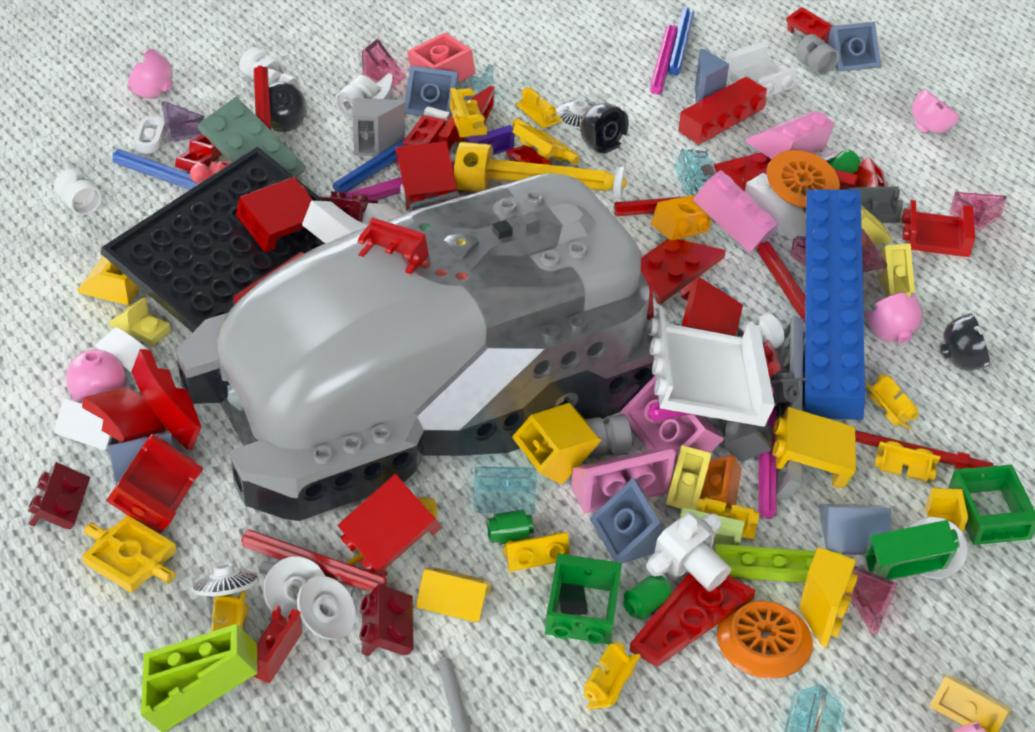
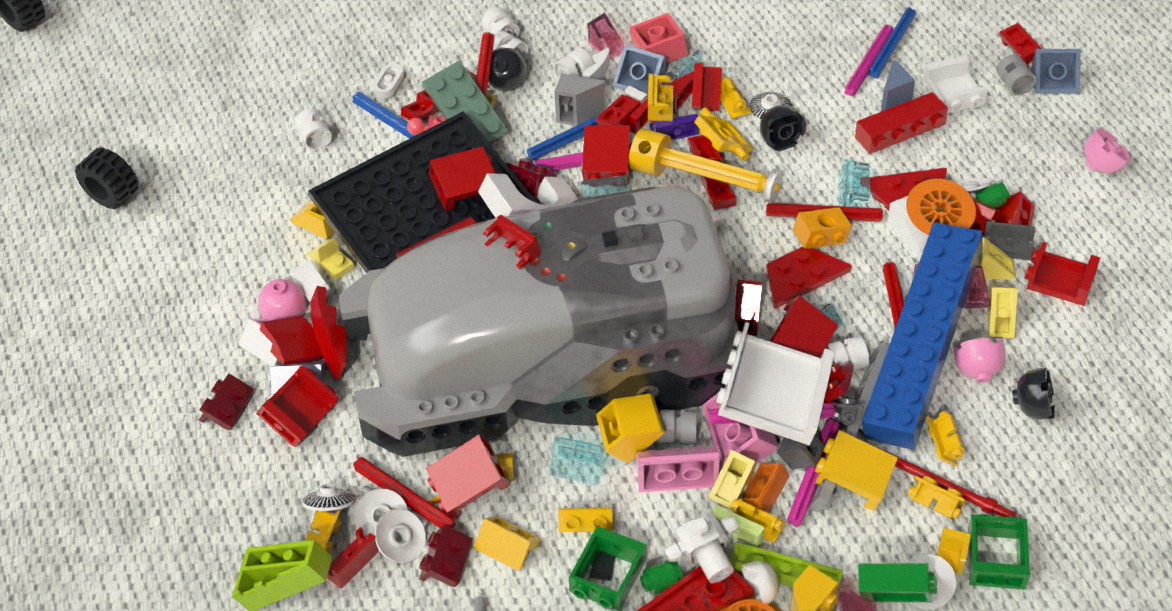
camera: 20 degrees right, 5 degrees up
yellow plate [82,515,177,593] -> none
bright pink cylinder [127,49,174,98] -> none
clear purple slope [161,101,205,142] -> none
green brick [486,509,534,545] -> none
sand blue slope [589,478,664,563] -> none
bright pink slope [693,170,778,253] -> none
bright pink slope [746,111,835,159] -> none
sand blue slope [818,504,891,555] -> none
clear pink slope [950,192,1007,231] -> none
none -> red panel [692,63,722,111]
none -> white hair [742,561,779,604]

